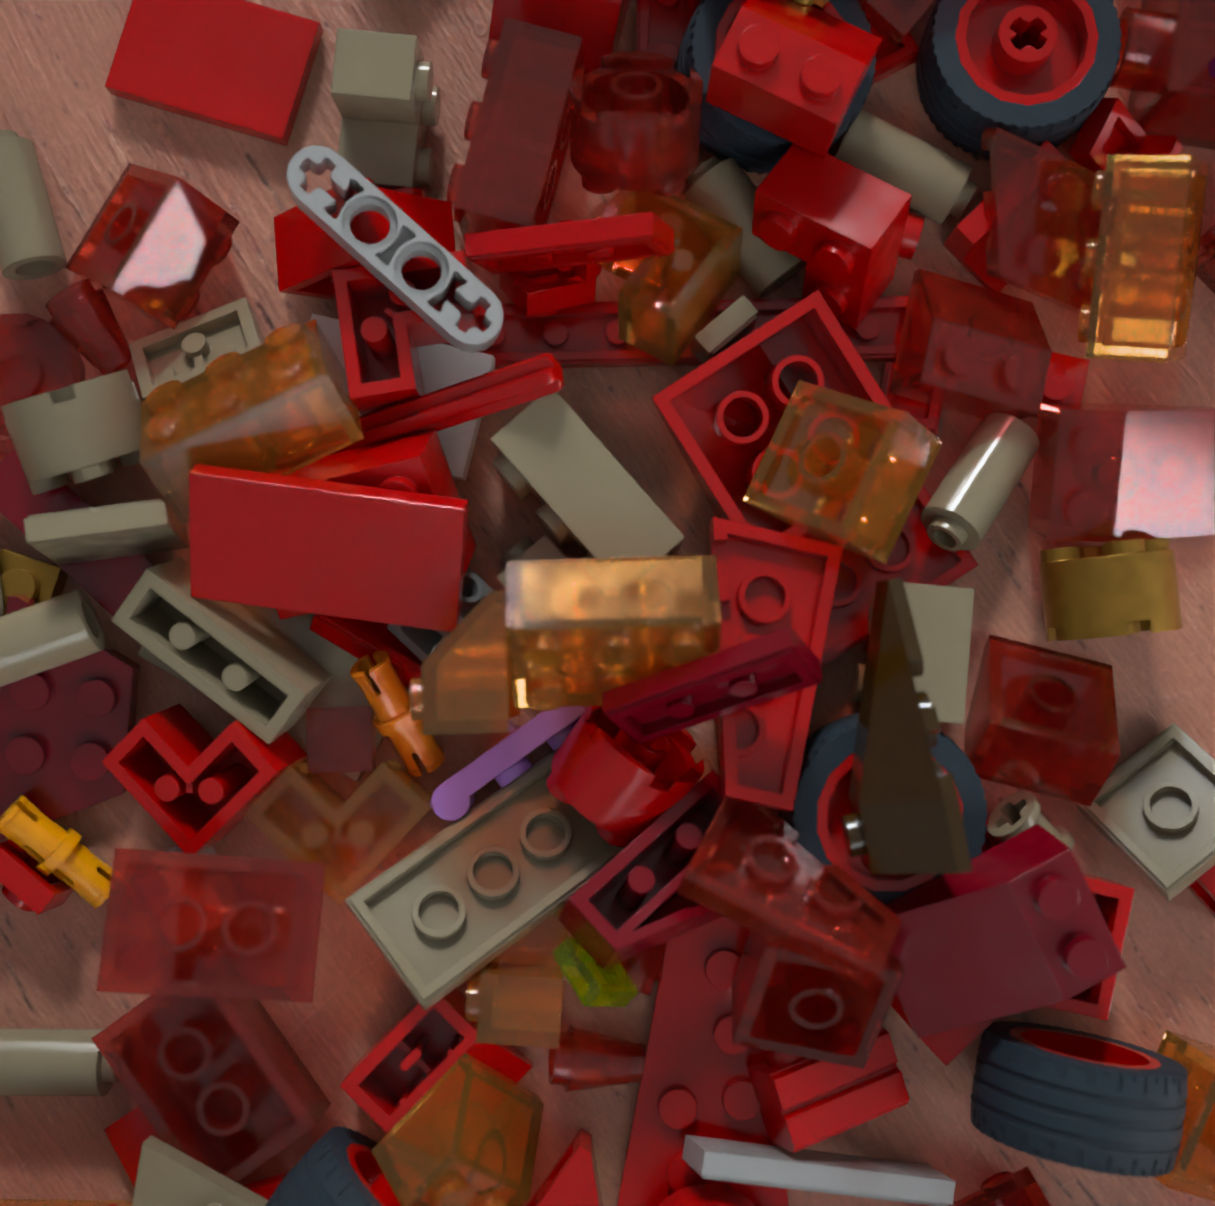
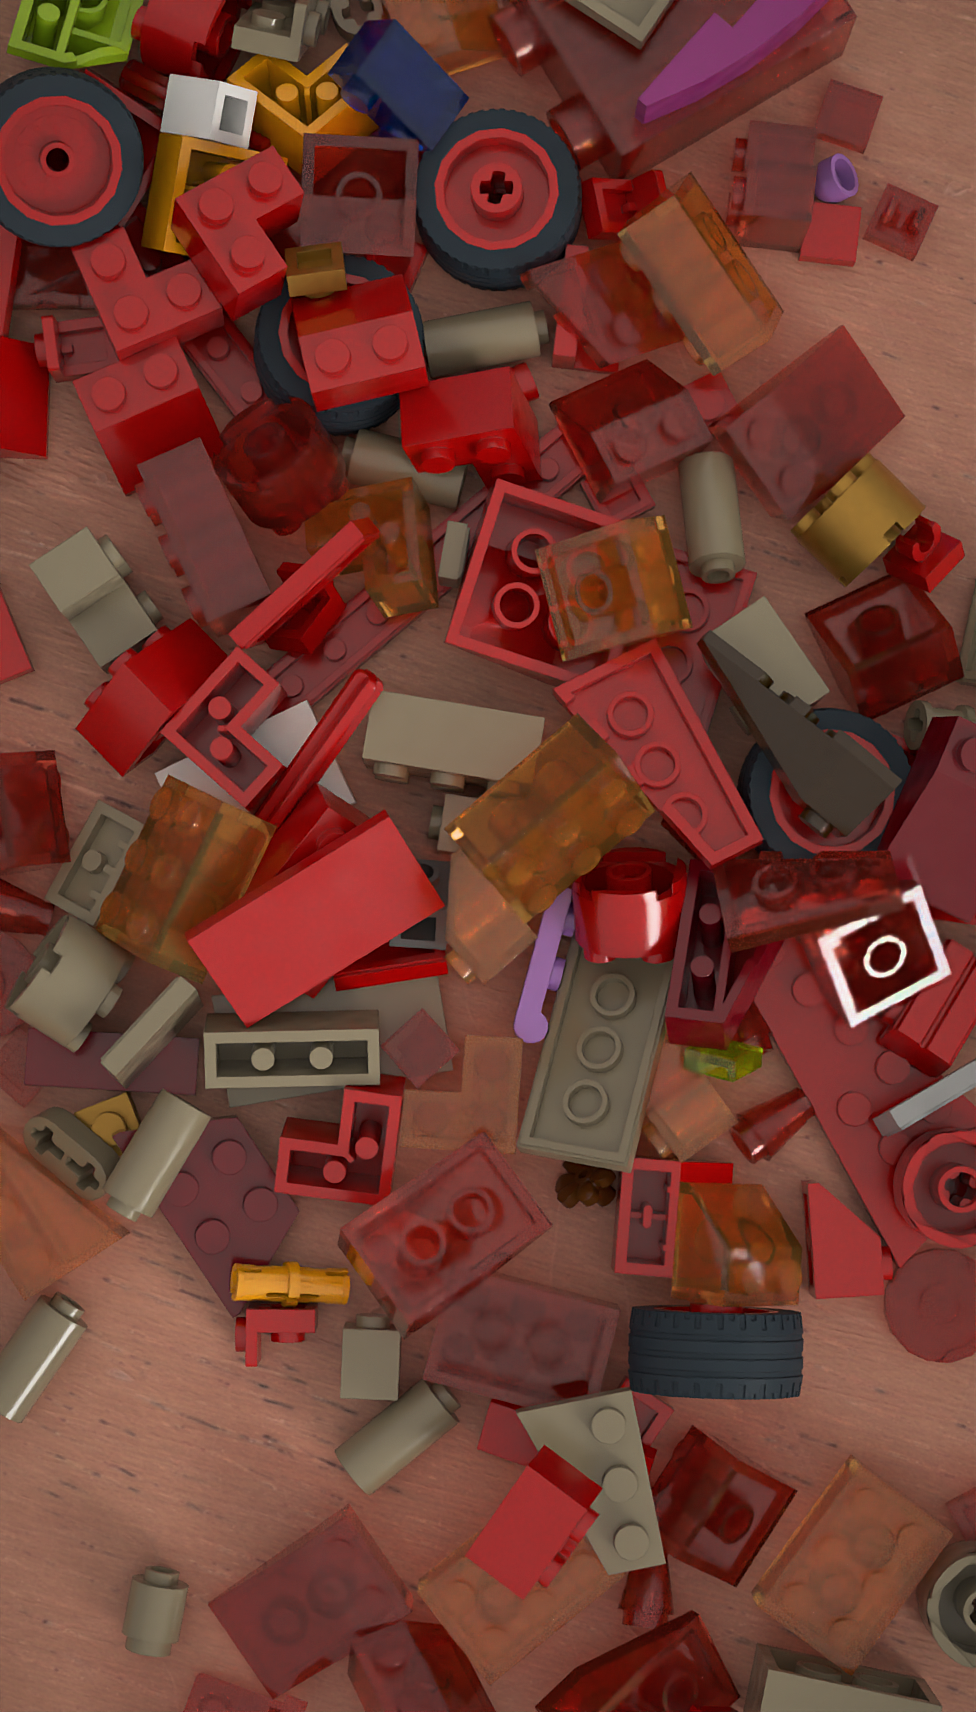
camera: 45 degrees left, 0 degrees up
light grey beam [286,145,504,353] -> none
orange pin [350,651,445,777] -> none
dark red tile [602,626,823,744] -> none
none -> dark tan brick [340,1313,402,1401]
none -> reddish brown plant [555,1161,616,1209]
none -> red tile [882,515,965,593]

